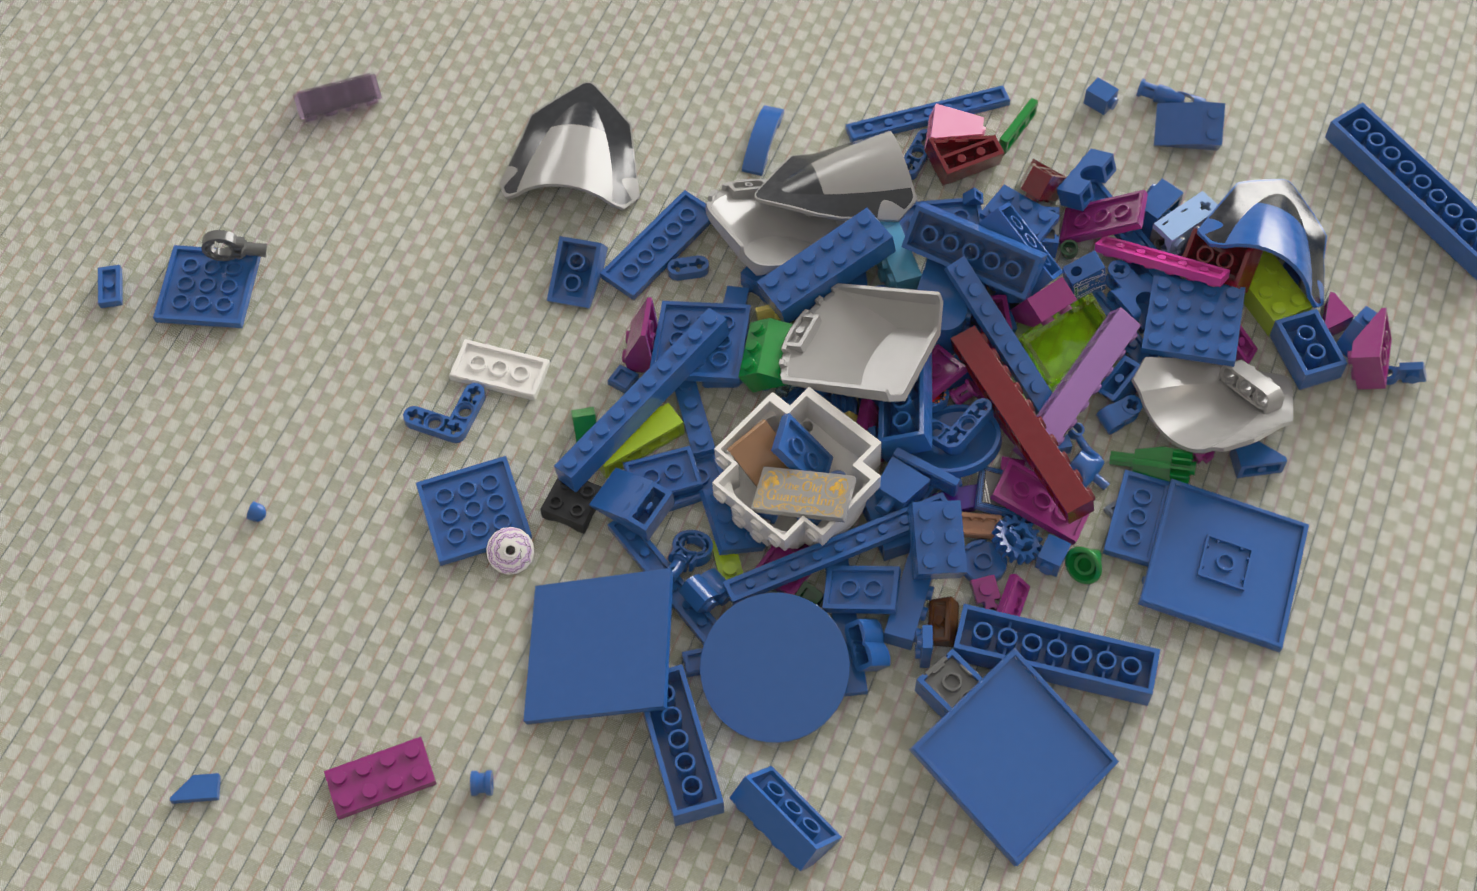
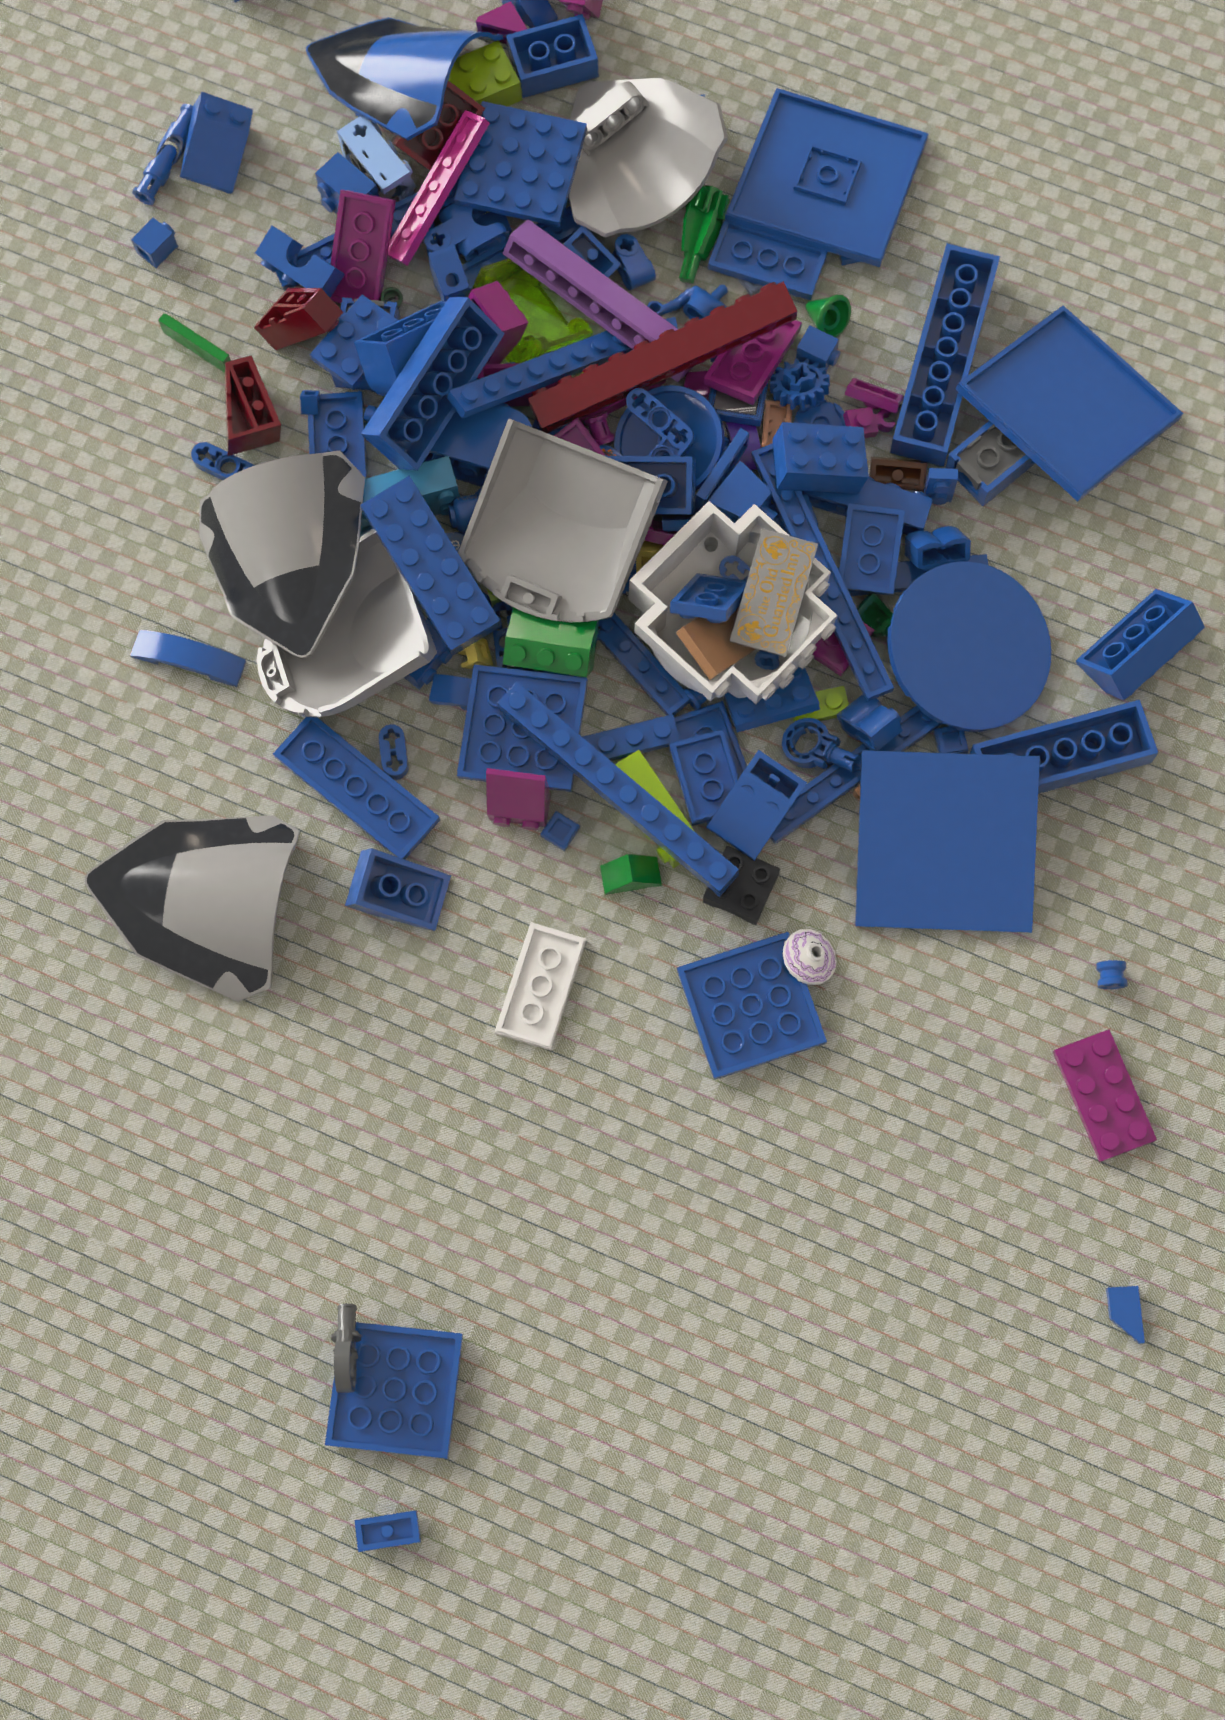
camera: 85 degrees left, 15 degrees up
blue hinge [246,501,266,522] -> none
clear purple slope [293,72,382,122] -> none
blue beam [403,383,486,443] -> none
blue tile [845,85,1011,142] -> none
bright pink slope [924,104,986,149] -> none

